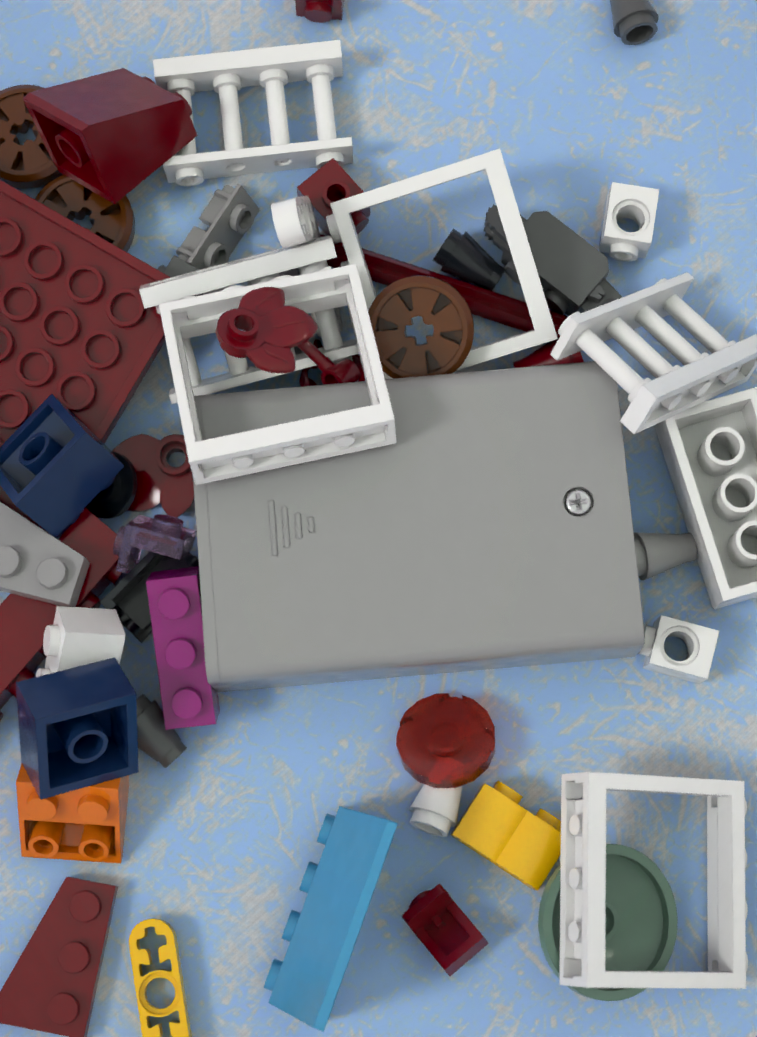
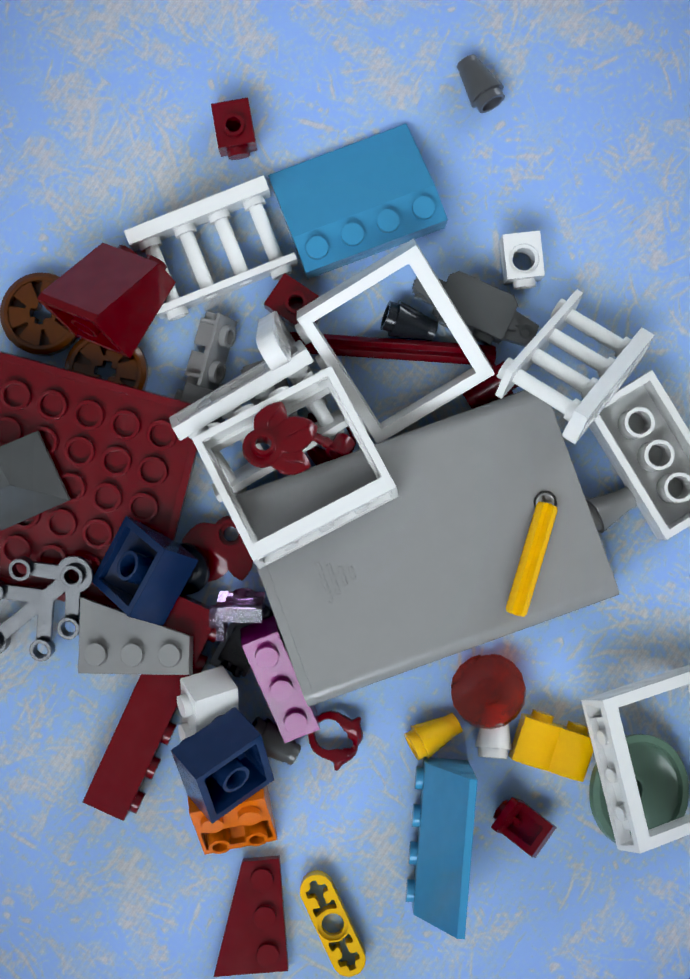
camera: 20 degrees left, 10 degrees up
reddish brown wheel [368,275,474,379] -> none
white brick [638,615,719,684] -> none
none -> dark azure slope [268,124,448,280]
none -> dark red piece [308,710,363,771]
none -> yellow cone [404,712,463,760]
none -> yellow axle [506,502,558,617]

